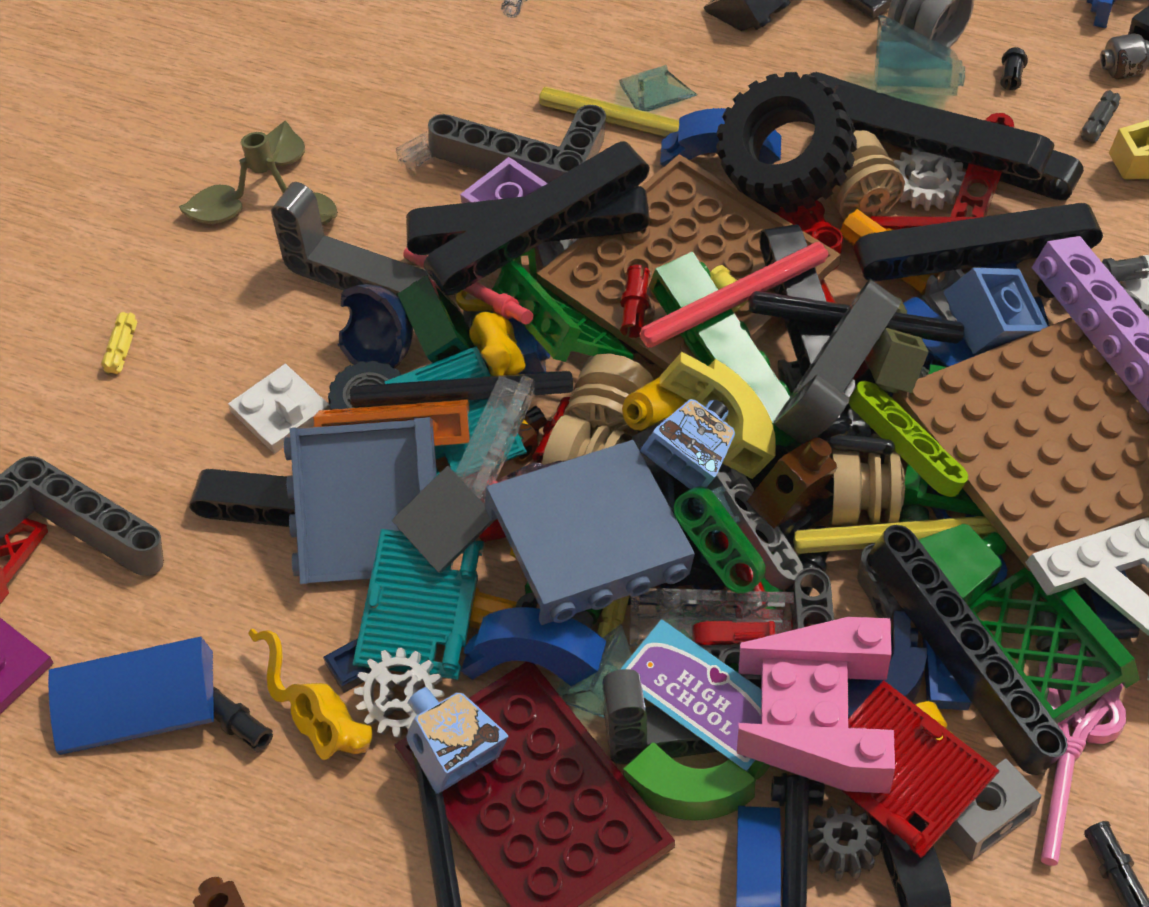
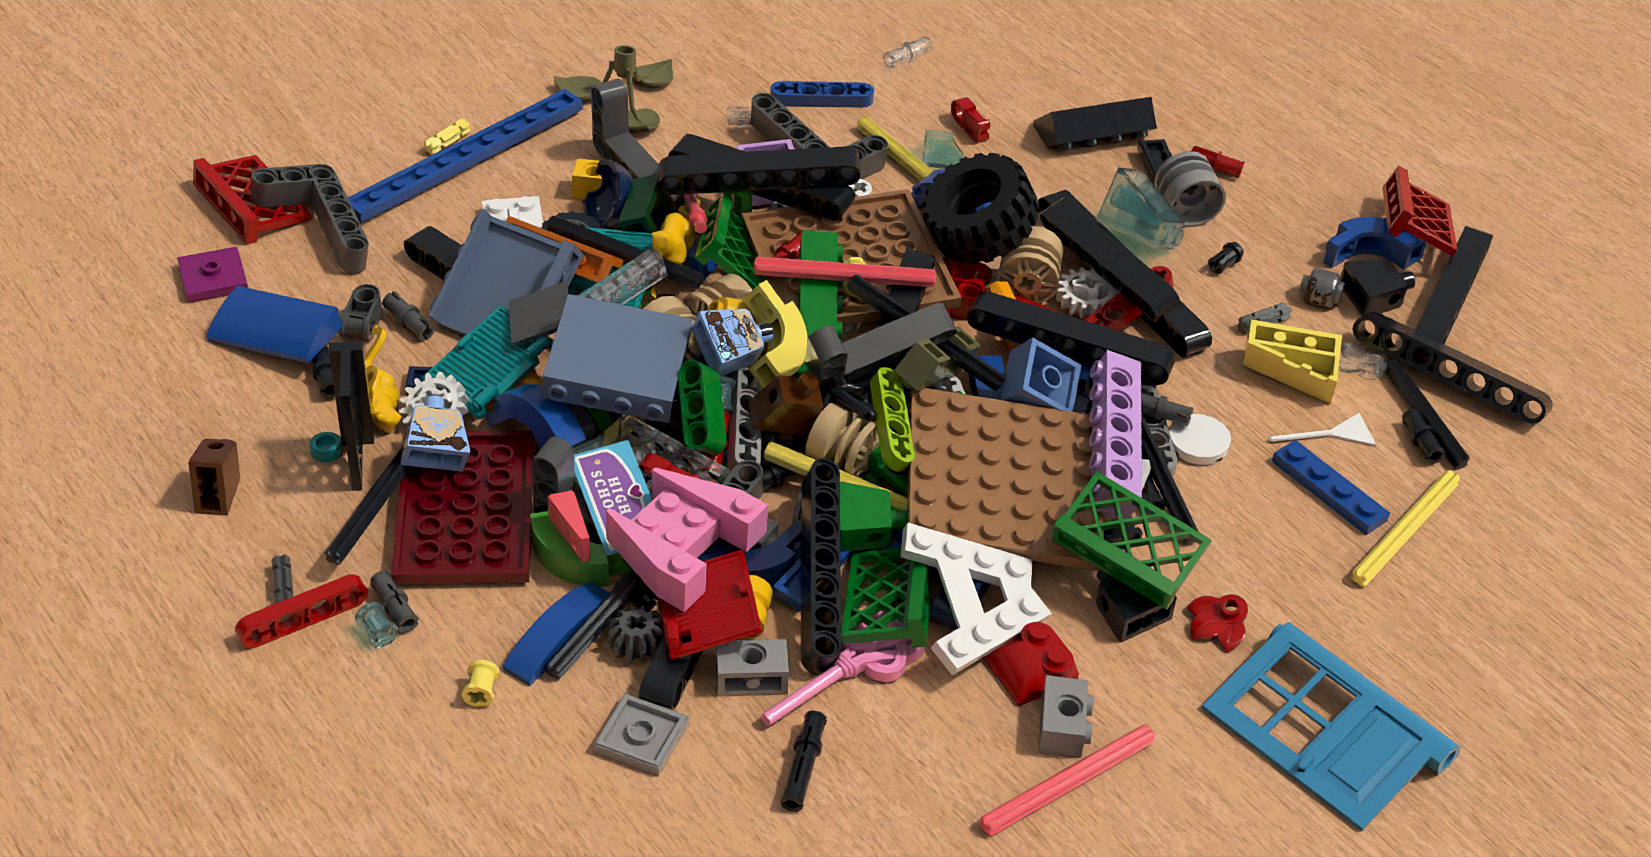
camera: 25 degrees right, 10 degrees down
none -> teal tile [309,432,343,462]
none -> black fence [329,341,375,491]
none -> dark grey piece [338,284,383,341]
none -> blue plate [348,89,583,223]
none -> dark grey pin [382,291,435,341]
none -> coral slope [547,490,590,562]
none -> yellow brick [572,158,602,199]
none -> blue beam [770,81,874,107]
none -> red piece [951,97,991,143]

